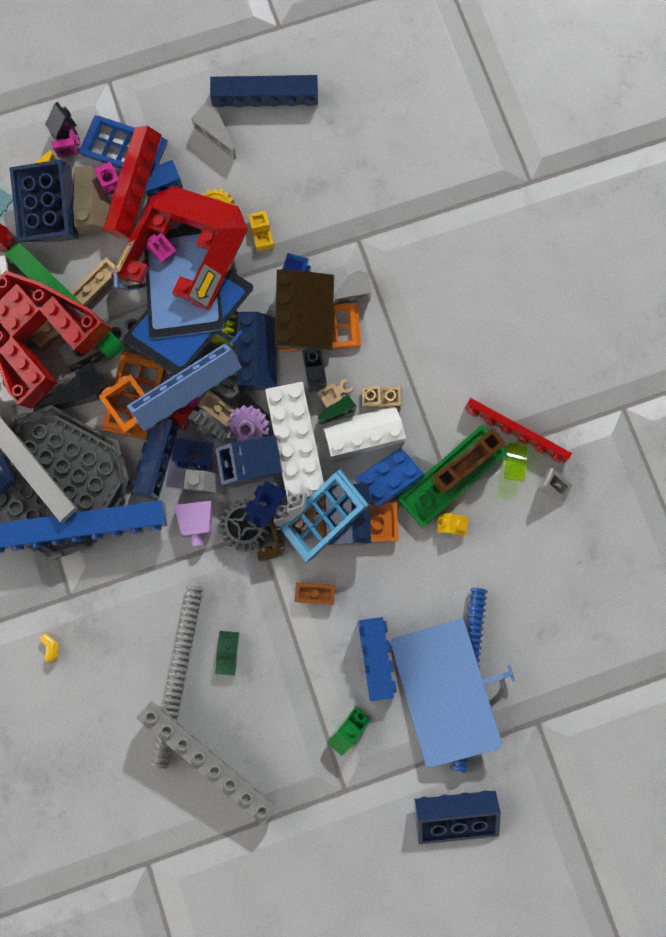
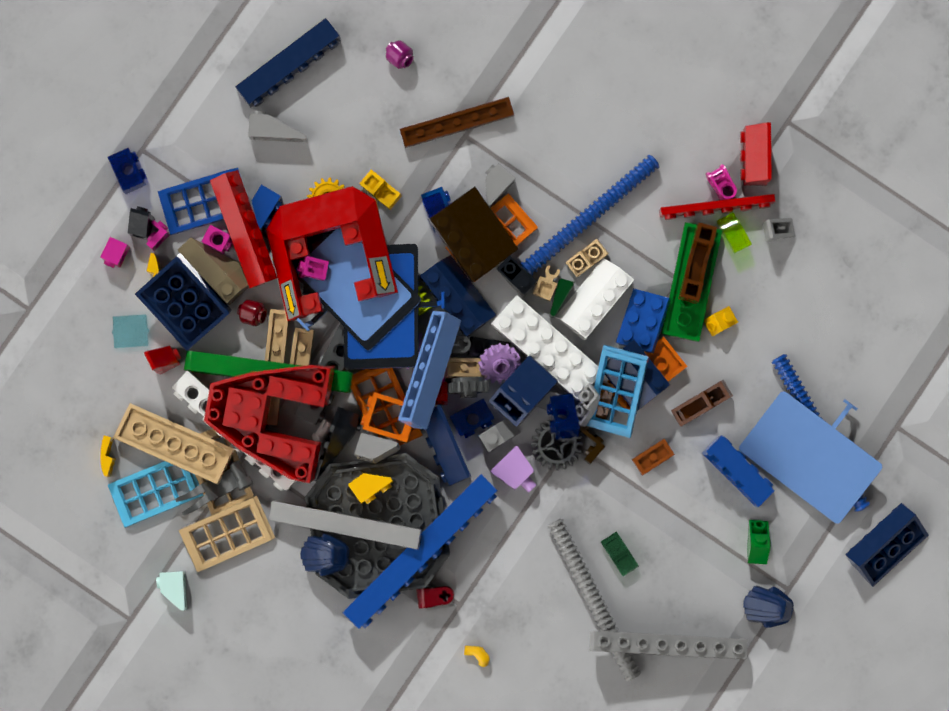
camera: 40 degrees left, 5 degrees up
none -> dark pink brick [100,237,130,268]
none -> clear blue brick [107,148,147,194]
none -> dark red head [237,300,267,326]
none -> tan plate [290,328,314,366]
none -> yellow slope [348,473,393,504]
none -> light grey slope [354,432,400,464]
none -> magenta head [386,40,414,69]
none -> reddish brown plate [400,97,514,148]
none -> dark red piece [416,586,454,609]
none -> blue piece [521,155,660,276]
none -> reddish brown slope [671,380,733,427]
none -> dark pink piece [705,164,737,200]
none -> slope [740,122,772,186]
none -> dark blue hair [743,586,794,628]

